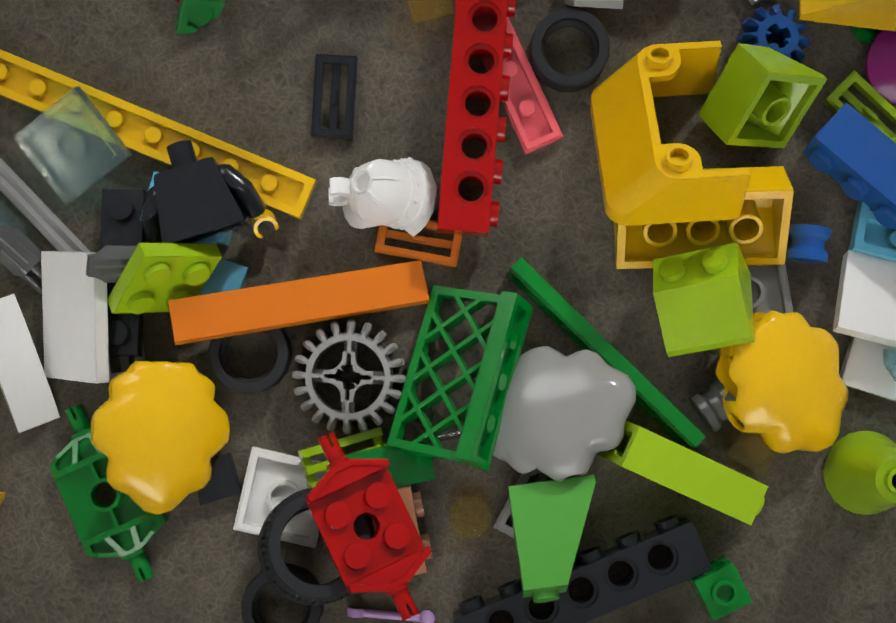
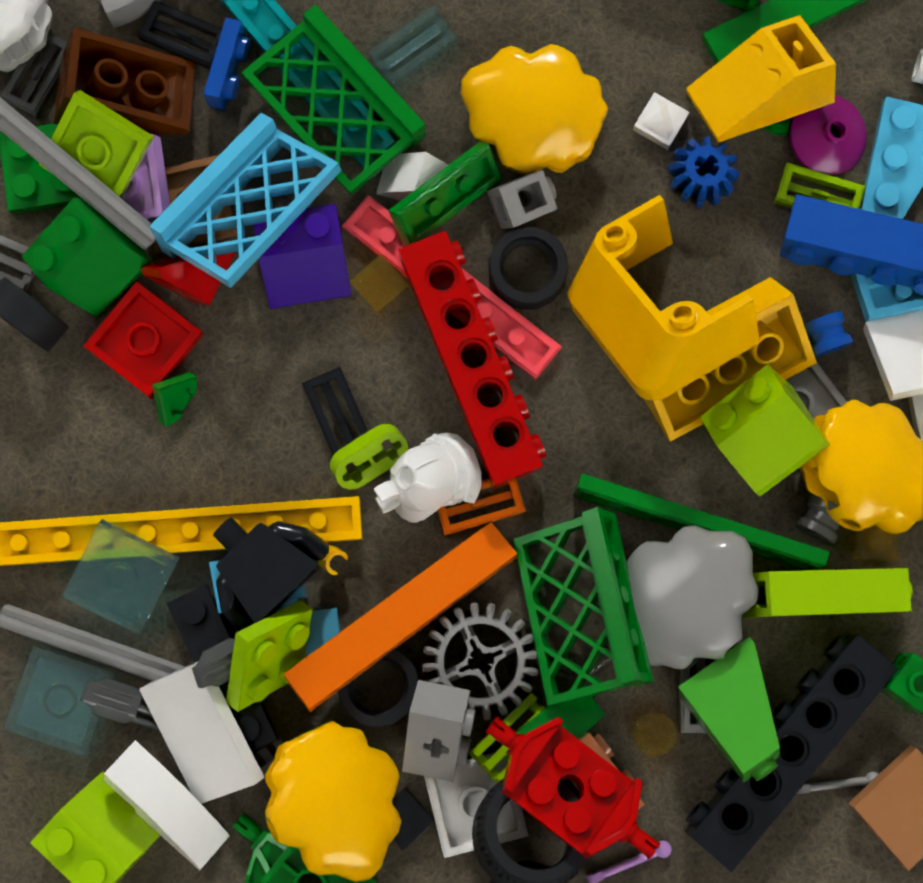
camera: 30 degrees left, 5 degrees down
lime slope [698,43,827,149] -> none
none -> lime beam [330,424,408,490]
none -> light grey brick [402,680,476,782]

